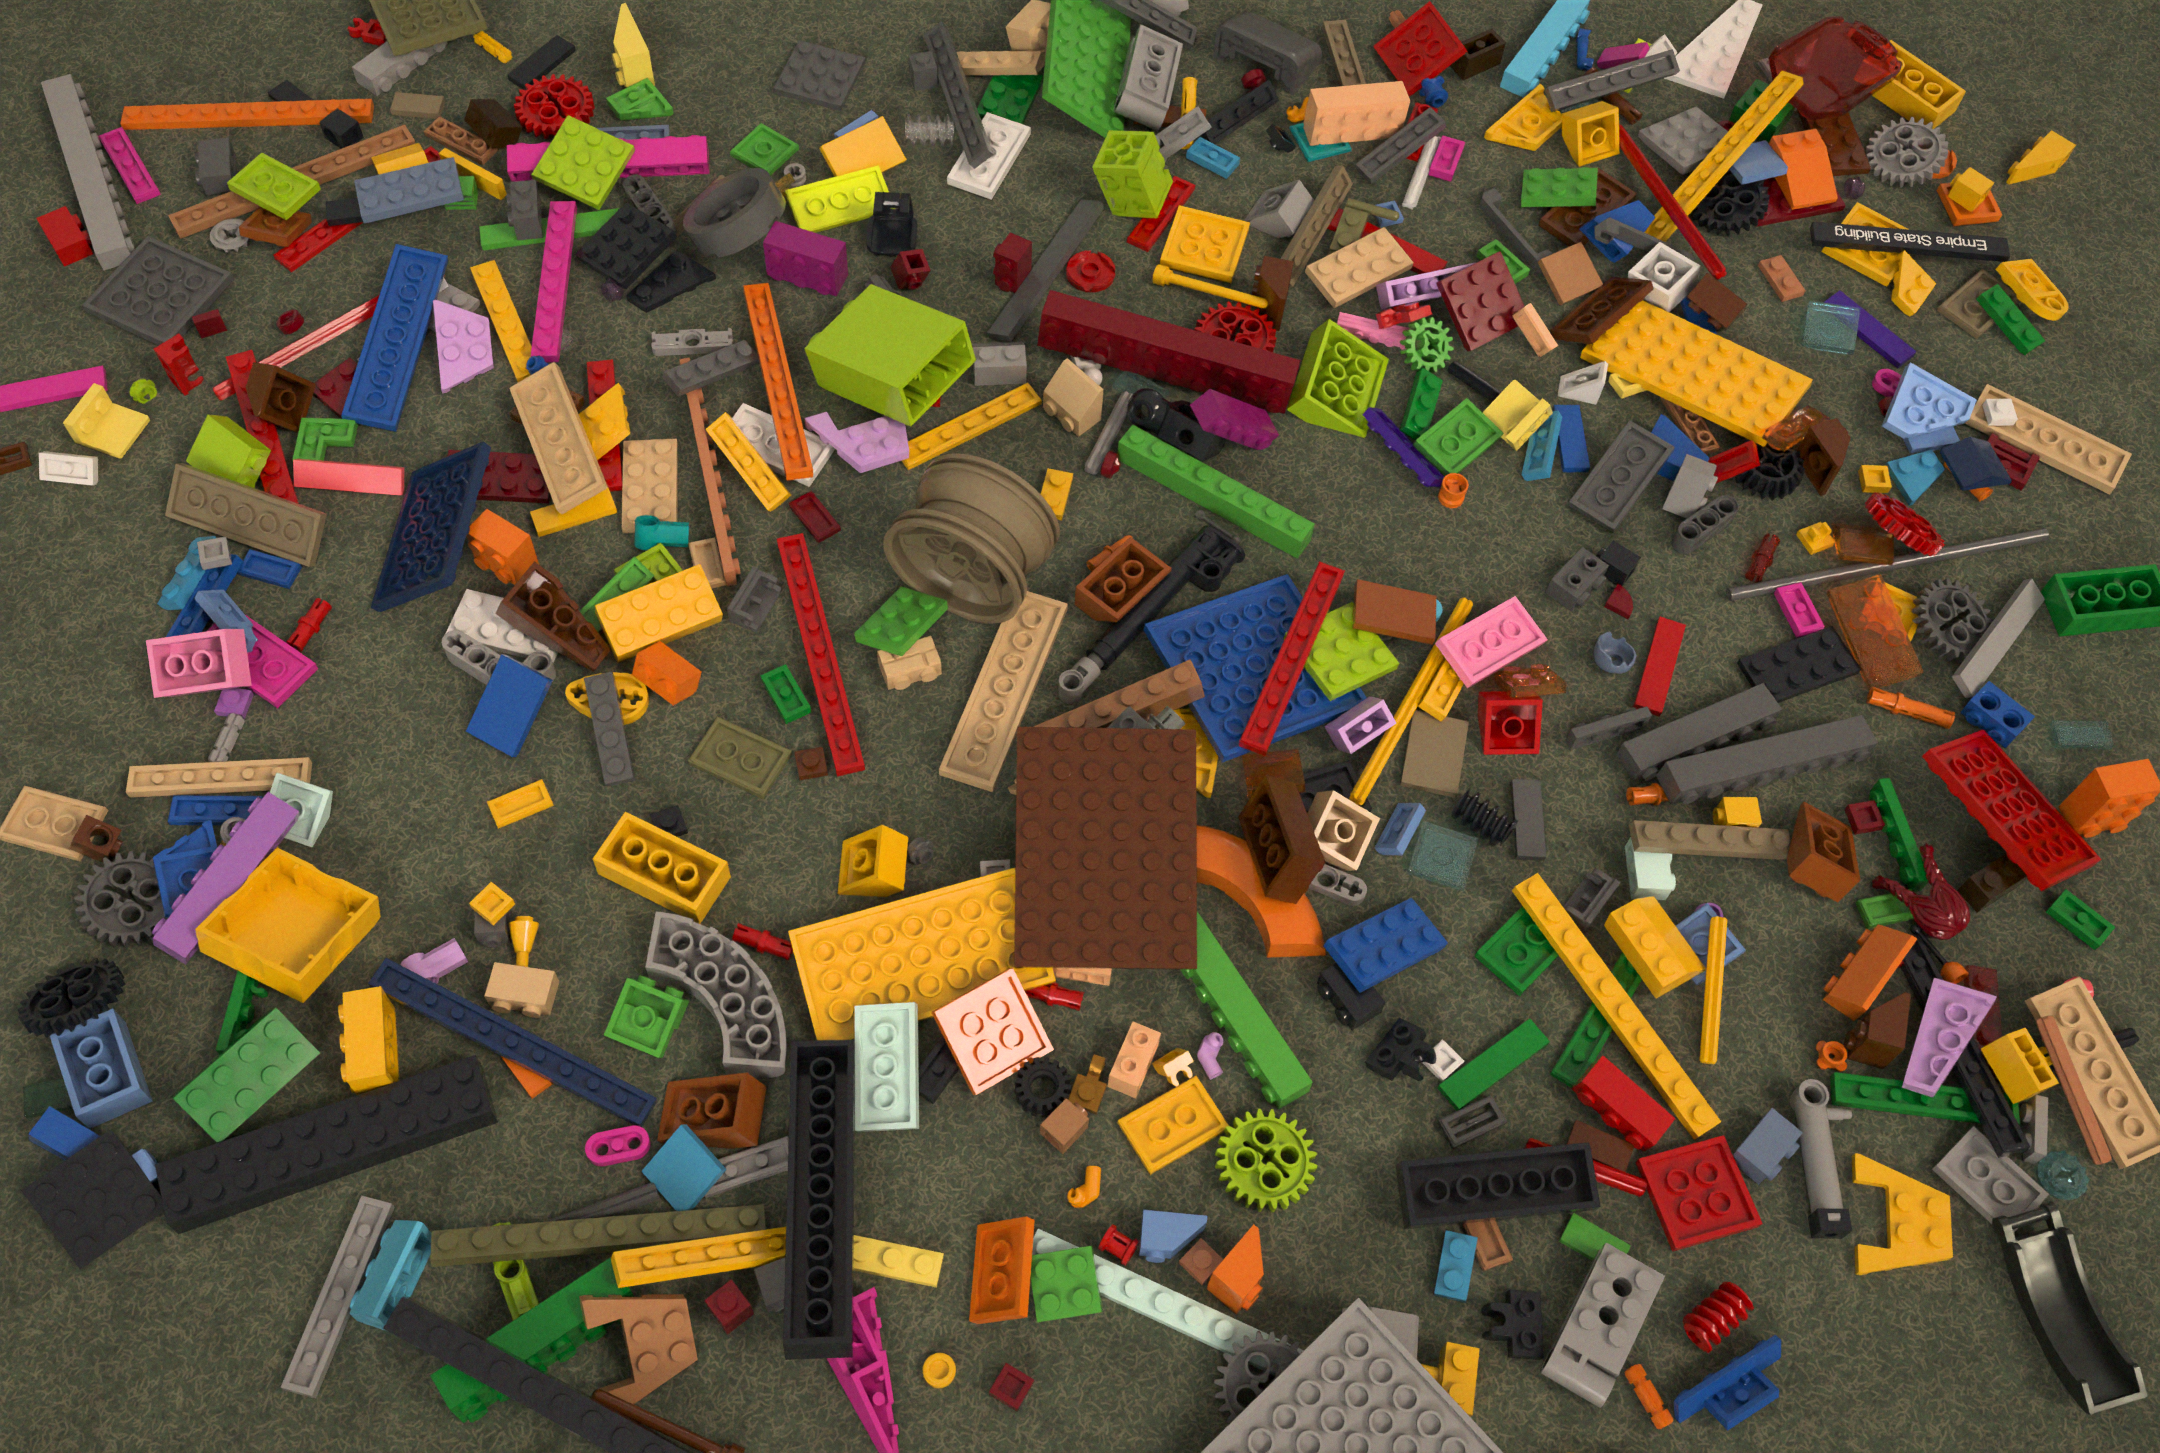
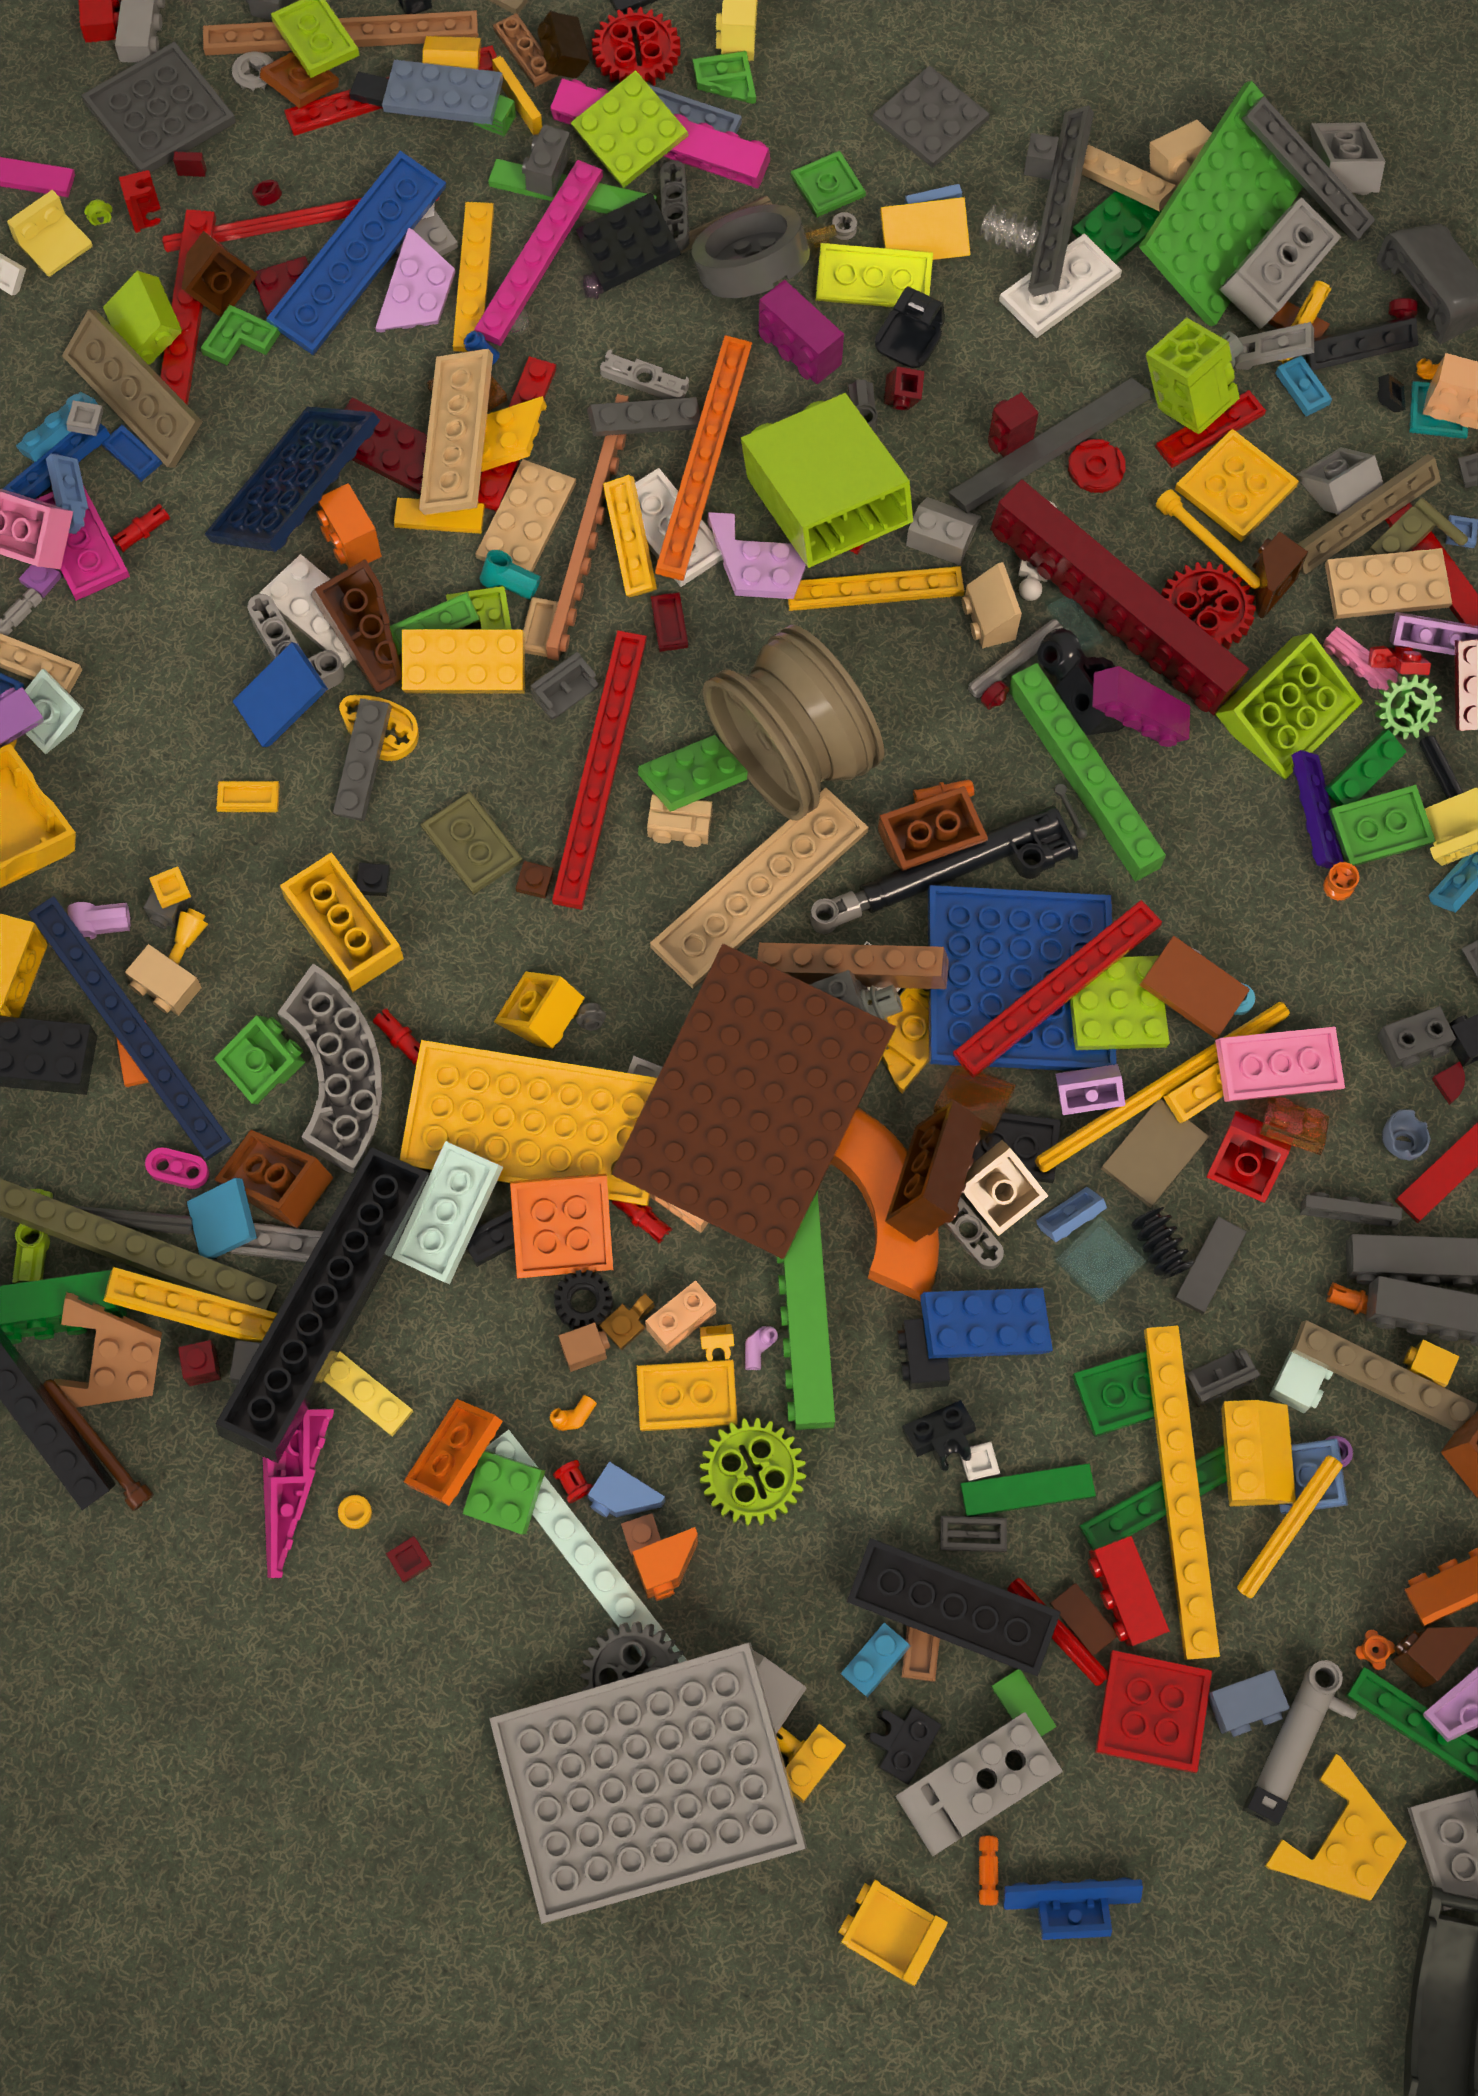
camera: 30 degrees right, 10 degrees up
coral tile [293,459,404,495] -> none
black wing [626,250,716,313] -> none
orange brick [632,641,702,706] -> none
green plate [760,664,811,724] -> none
yellow plate [1041,468,1073,520] -> none
red piece [1683,1282,1754,1353] -> none

